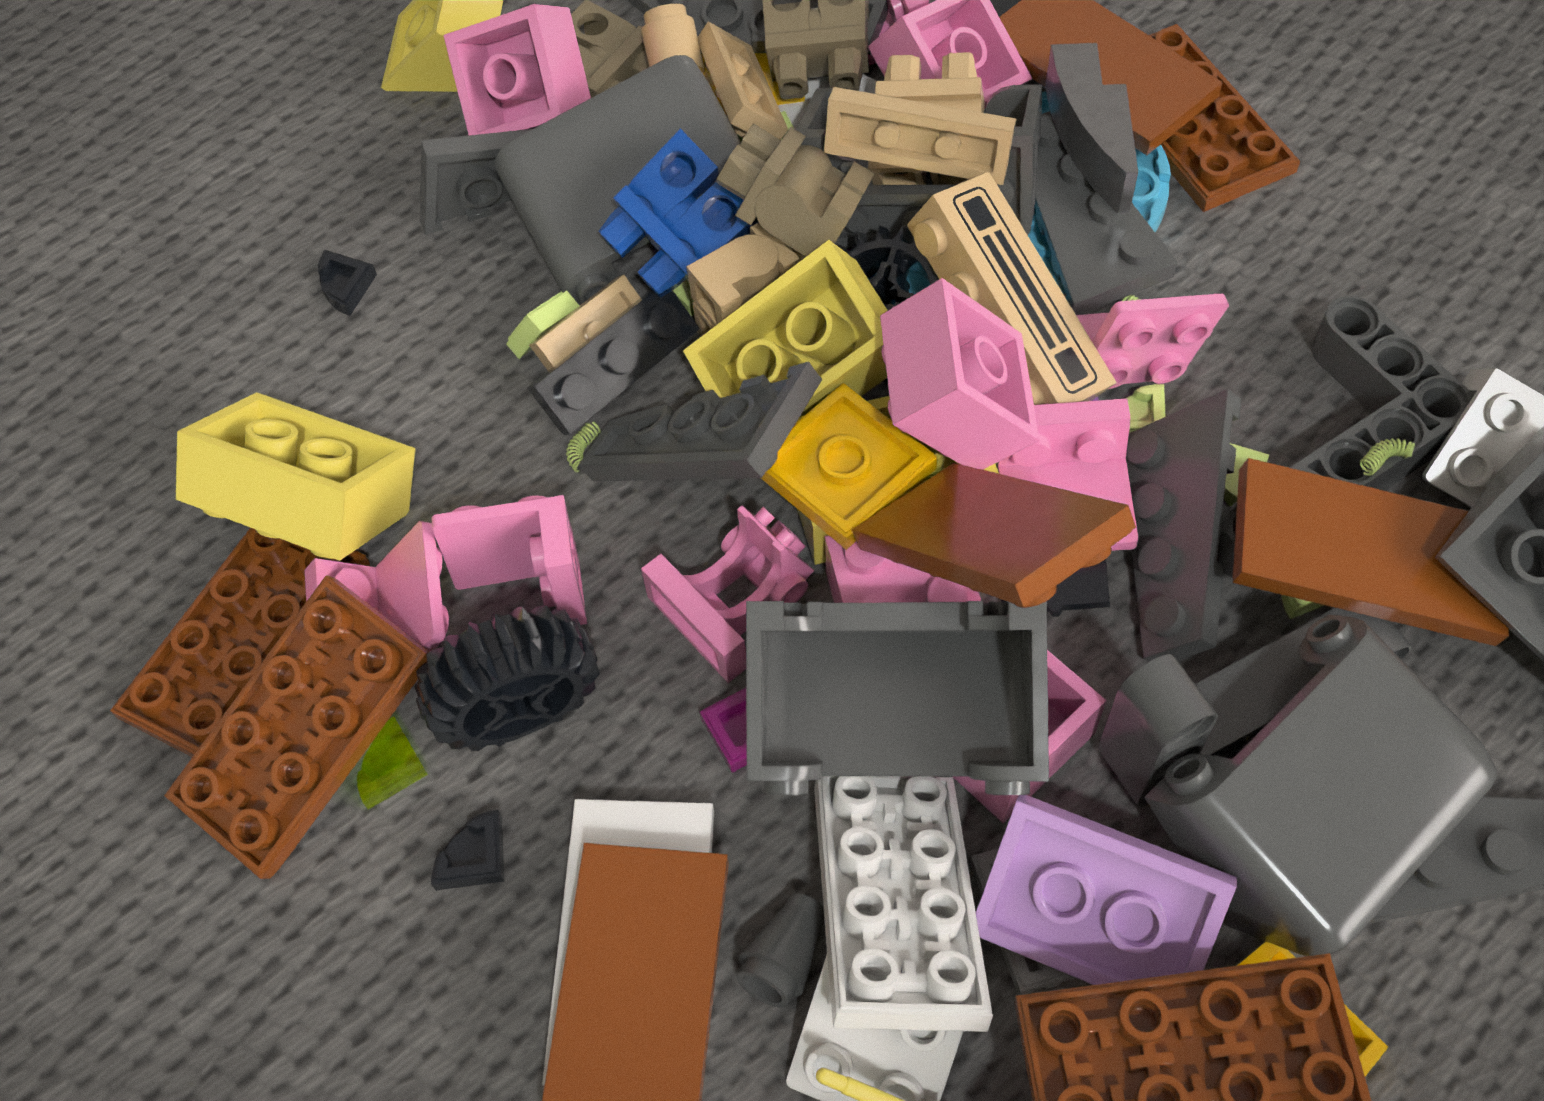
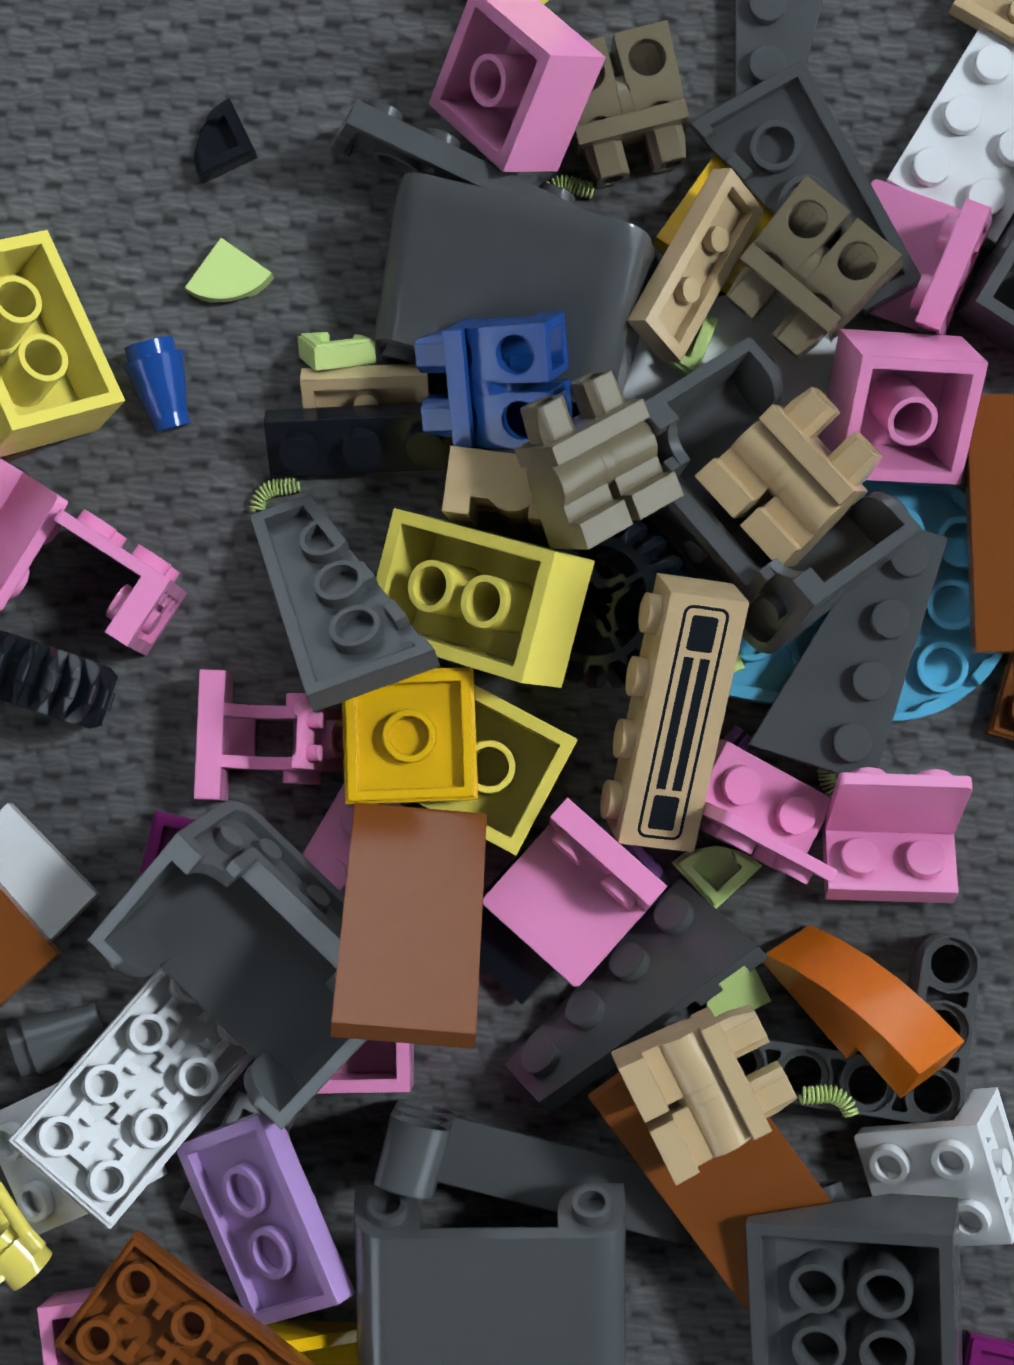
camera: 45 degrees right, 25 degrees up
tan brick [641,4,705,73] -> none
tan plate [824,87,1016,185] -> none
bright pink brick [880,278,1040,470] -> none
flat silver slope [1045,43,1138,213] -> none
none -> blue cone [122,336,191,433]
none -> yellowish green tile [185,238,274,303]
none -> tan hips [611,1004,797,1186]
none -> orange slope [763,925,965,1098]
none -> bright pink bracket [822,767,973,903]

